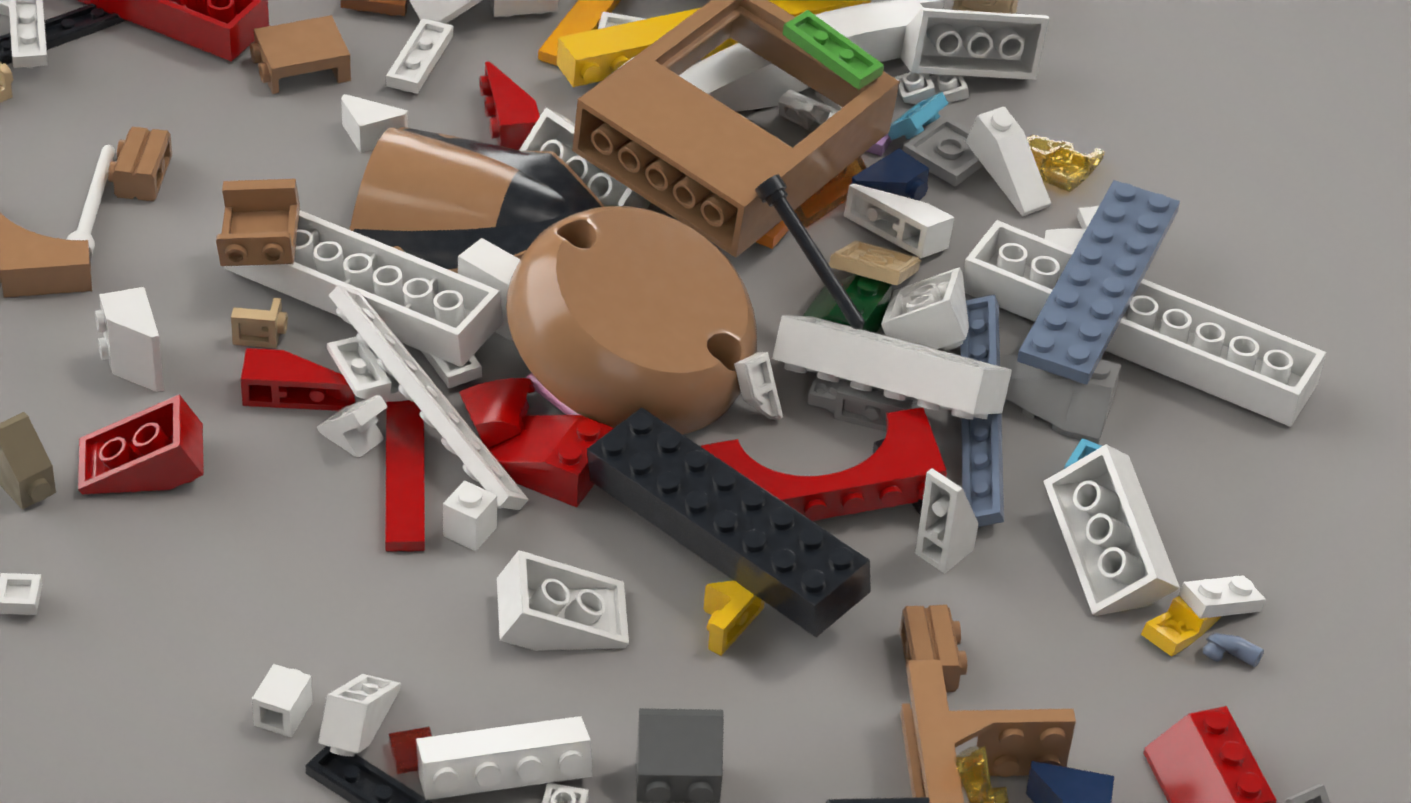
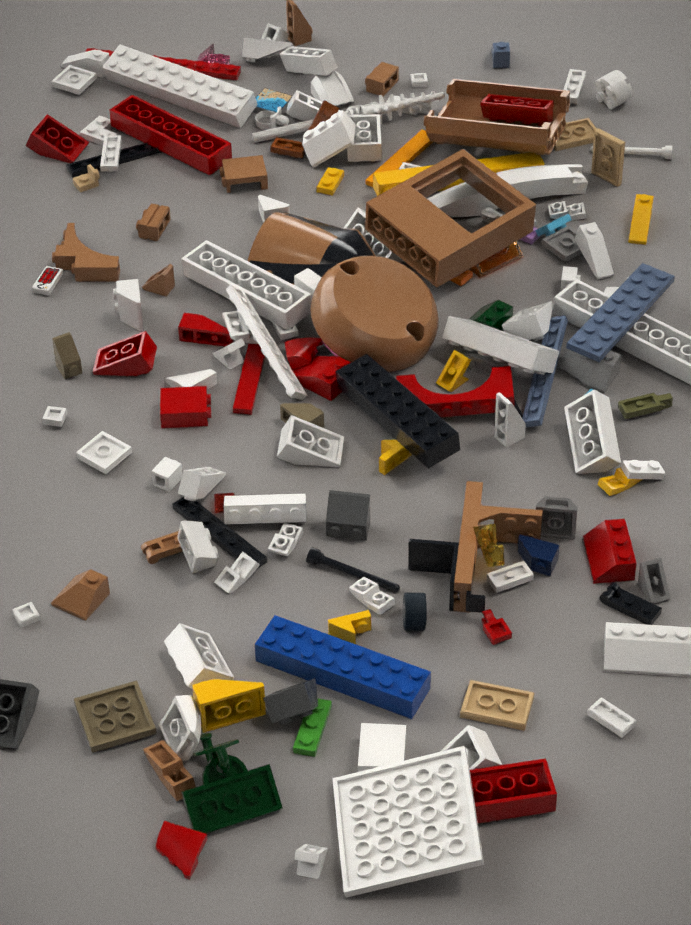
camera: 15 degrees right, 0 degrees up
white piece [66,145,115,259] -> none
medium nougat panel [216,178,300,266] -> none
tan bracket [231,298,288,348] -> none
white plate [386,18,453,94] -> none
white brick [443,480,497,552] -> none
red slope [479,61,540,150] -> none
white tile [734,352,783,419] -> none
black piece [755,174,865,330] -> none
bright green plate [782,10,884,90] -> none
tan tile [829,240,921,286] -> none
white slope [844,184,955,258] -> none
dark blue slope [851,148,929,201] -> none
medium nougat brick [899,605,967,692] -> none
white slope [900,8,1049,80] -> none
clear yellow slope [1027,135,1105,192] -> none
sand blue arm [1203,633,1264,667] -> none
none -> white plate [76,431,132,474]
none -> medium nougat slope [142,264,175,297]
none -> red brick [160,386,212,428]
none -> white slope [165,369,218,389]
none -> dark tan slope [280,403,324,428]
none -> yellow plate [316,167,344,195]
none -> yellow slope [436,350,471,392]
none -> light grey slope [536,496,578,540]
none -> white brick [561,266,581,291]
none -> olive hinge [618,393,673,419]
none -> yellow slope [628,194,654,245]

